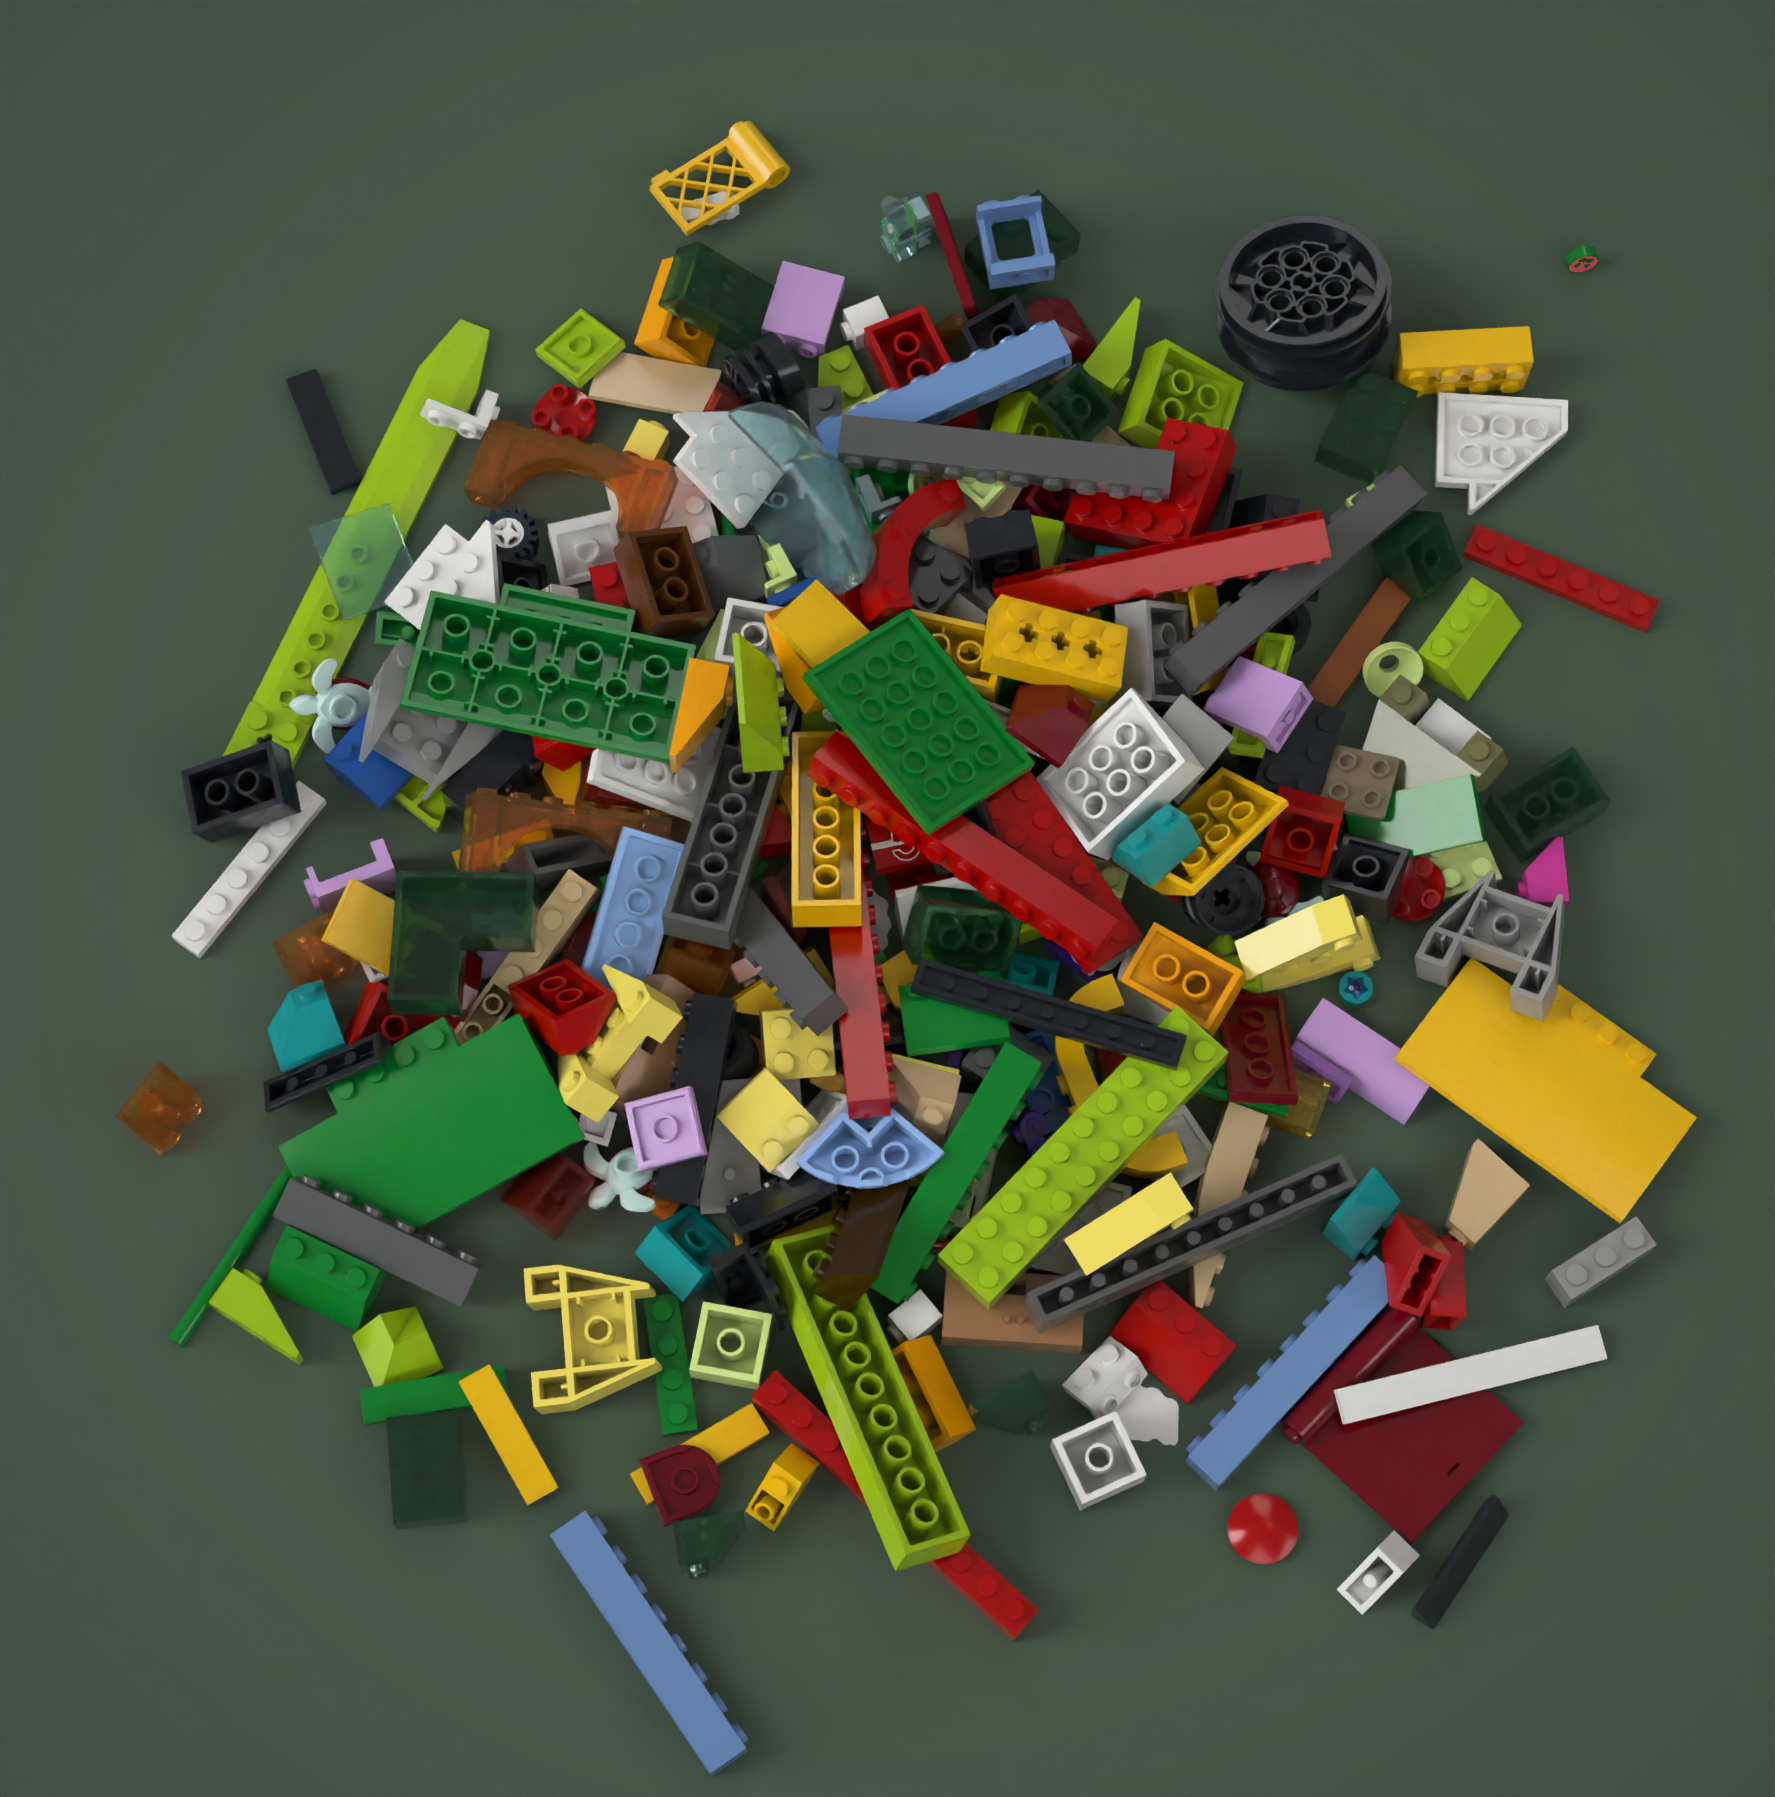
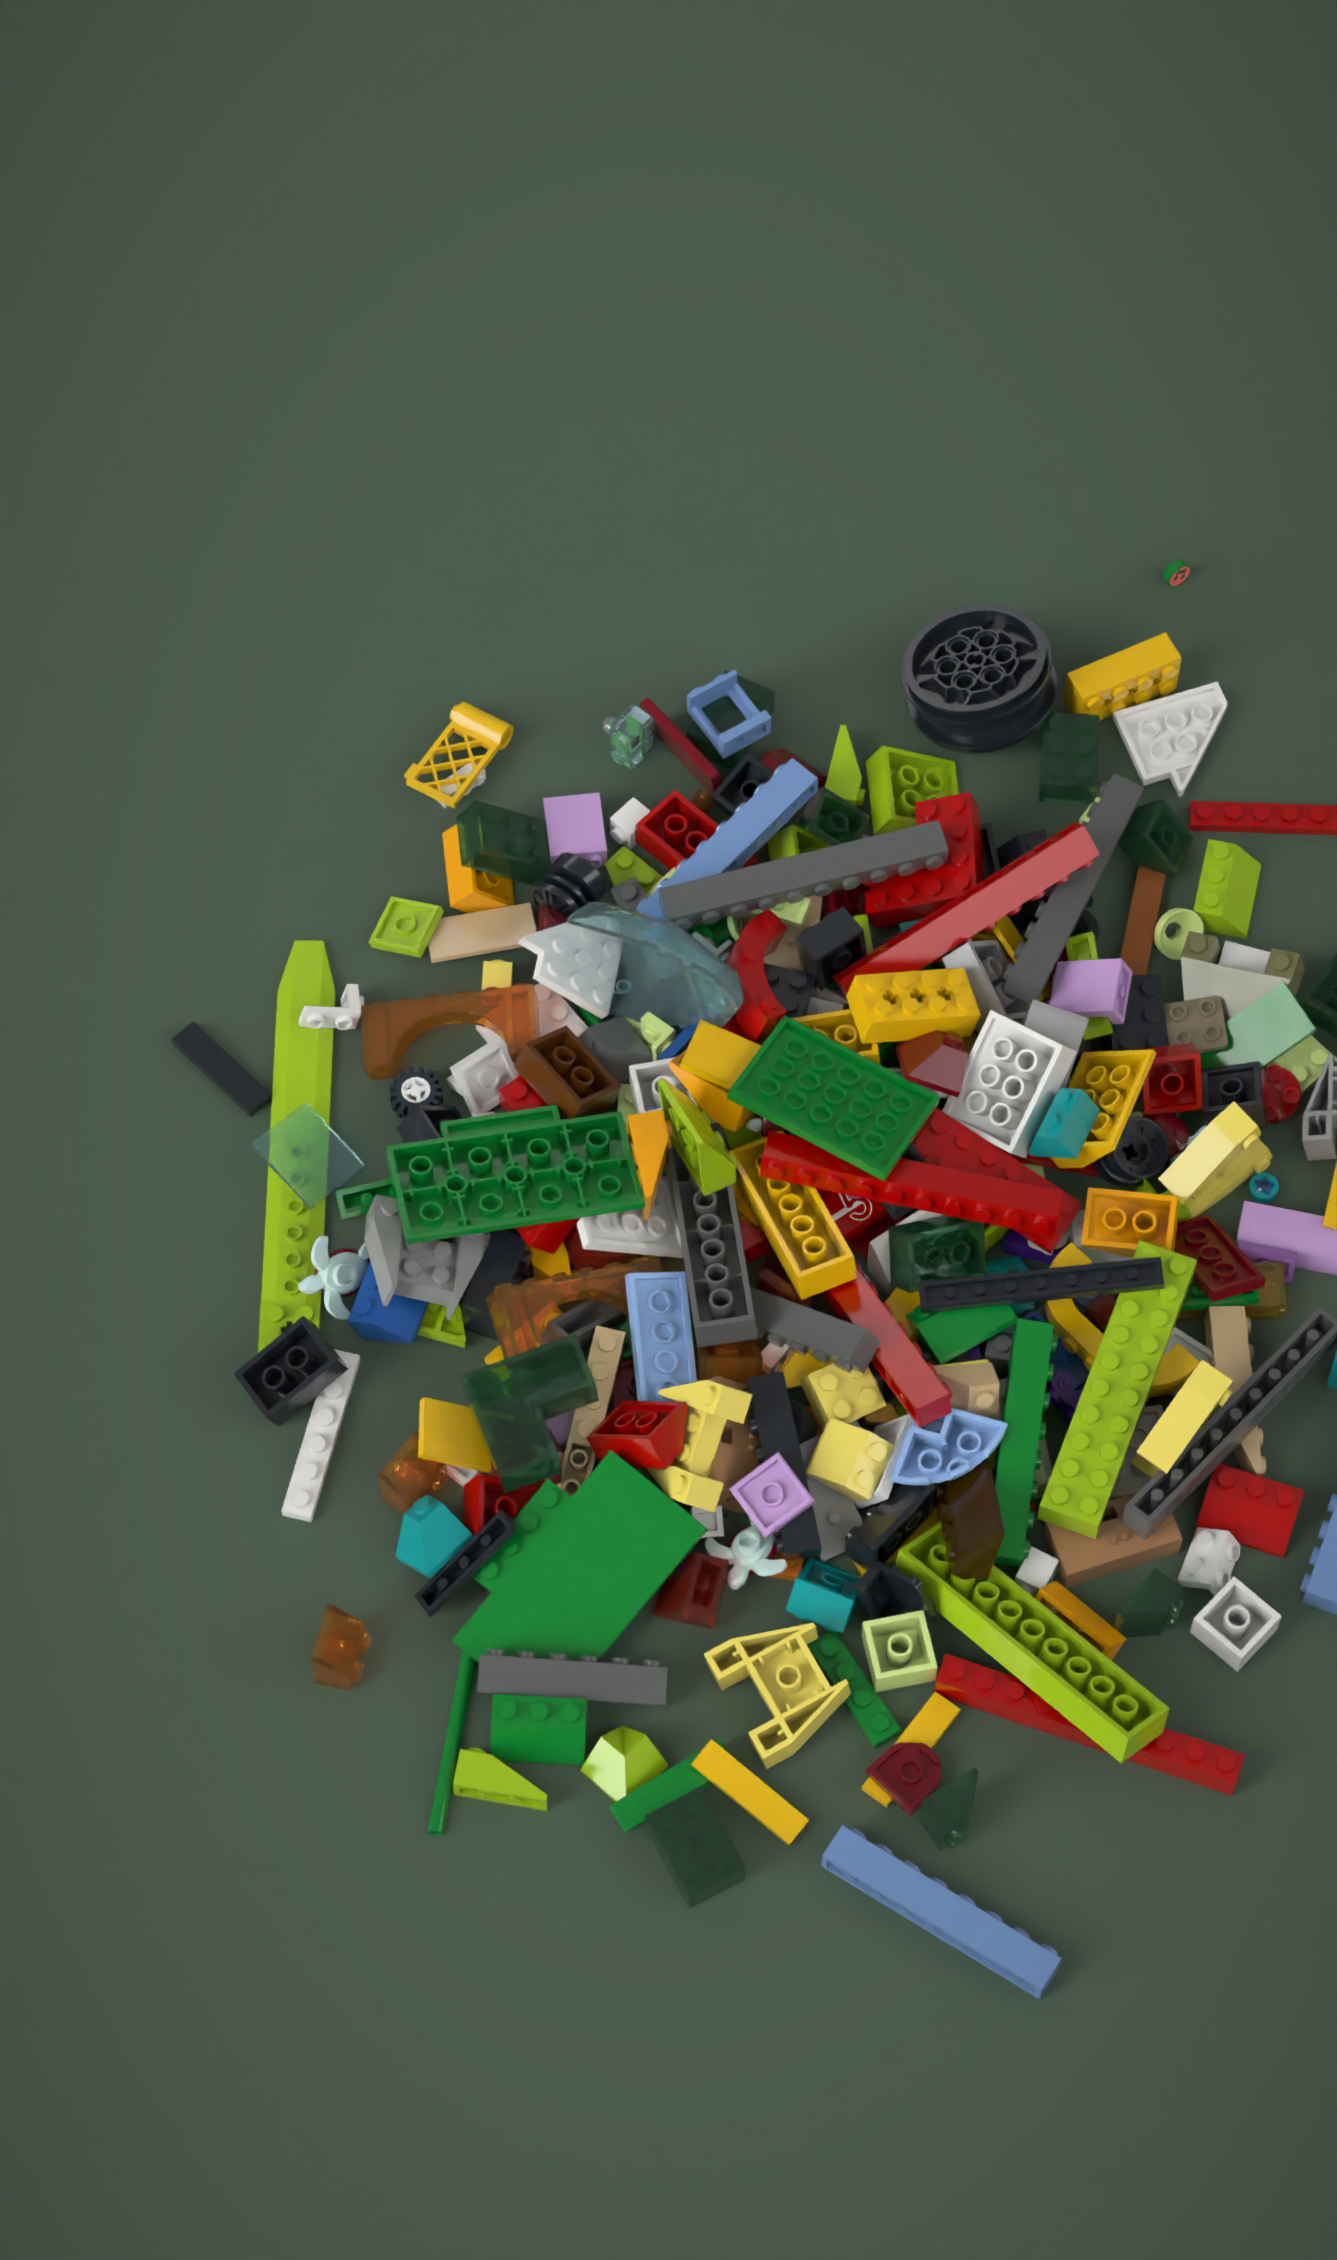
camera: 20 degrees left, 10 degrees down
lavender panel [303,838,402,918] -> none
white wing [384,520,500,630] -> none
red dish [531,384,597,446] -> none
yellow slope [745,1443,820,1531] -> none
white sticker [1116,1385,1179,1446] -> none

